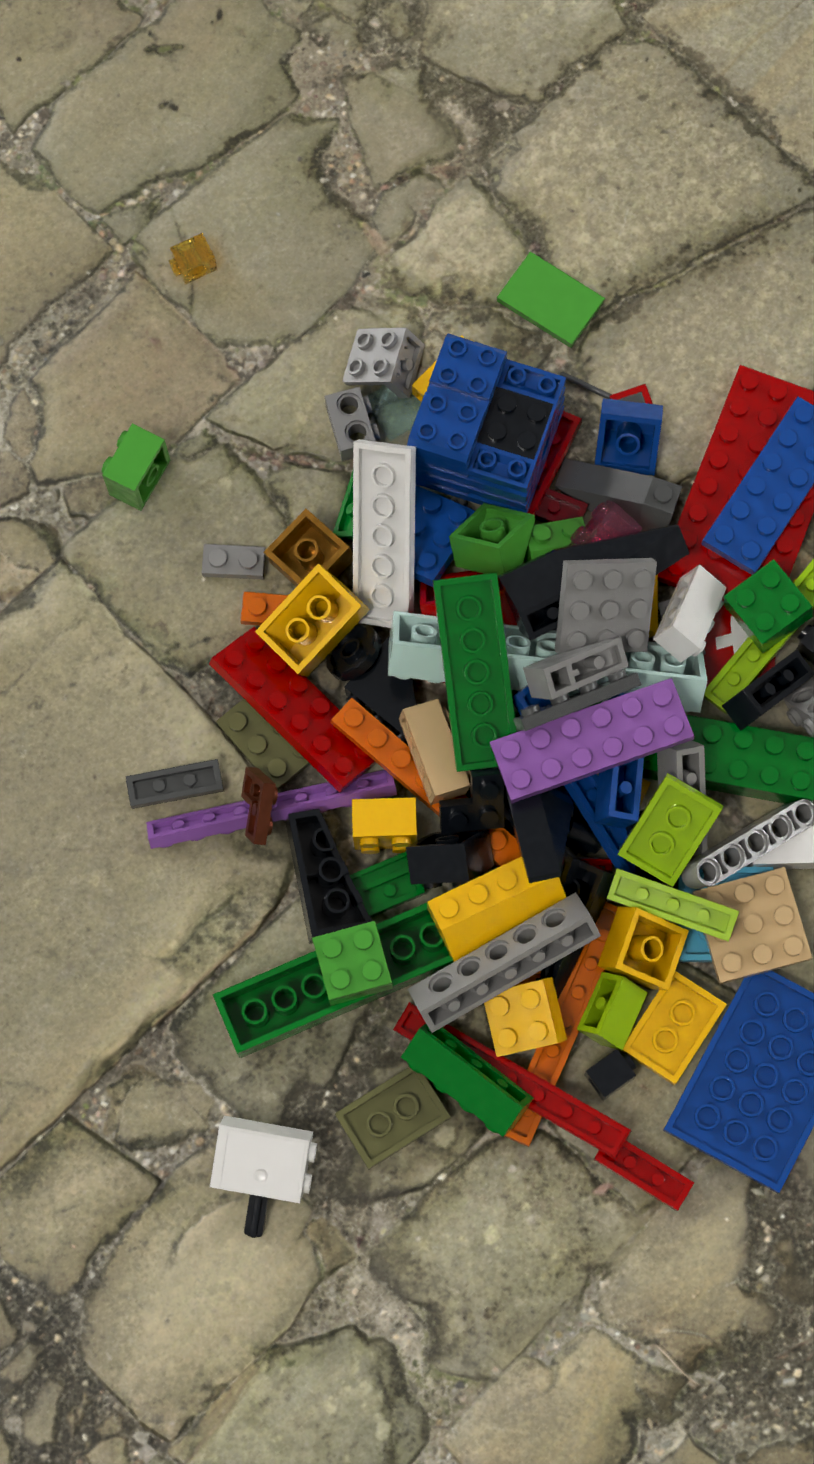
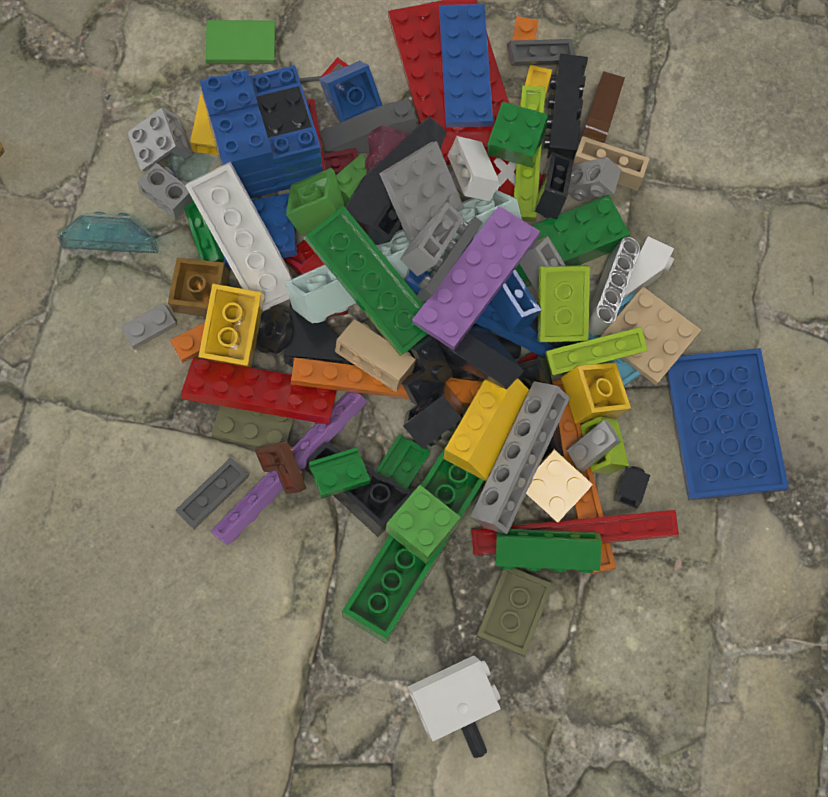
camera: 45 degrees left, 5 degrees down
bright green brick [102,423,171,511] -> none
yellow brick [352,797,417,854] -> none
red plate [593,1141,694,1211] -> none
yellow plate [621,971,727,1086] -> none
none -> clear light blue wedge [58,212,159,254]
none -> green plate [308,447,370,499]
none -> light grey plate [567,420,621,472]

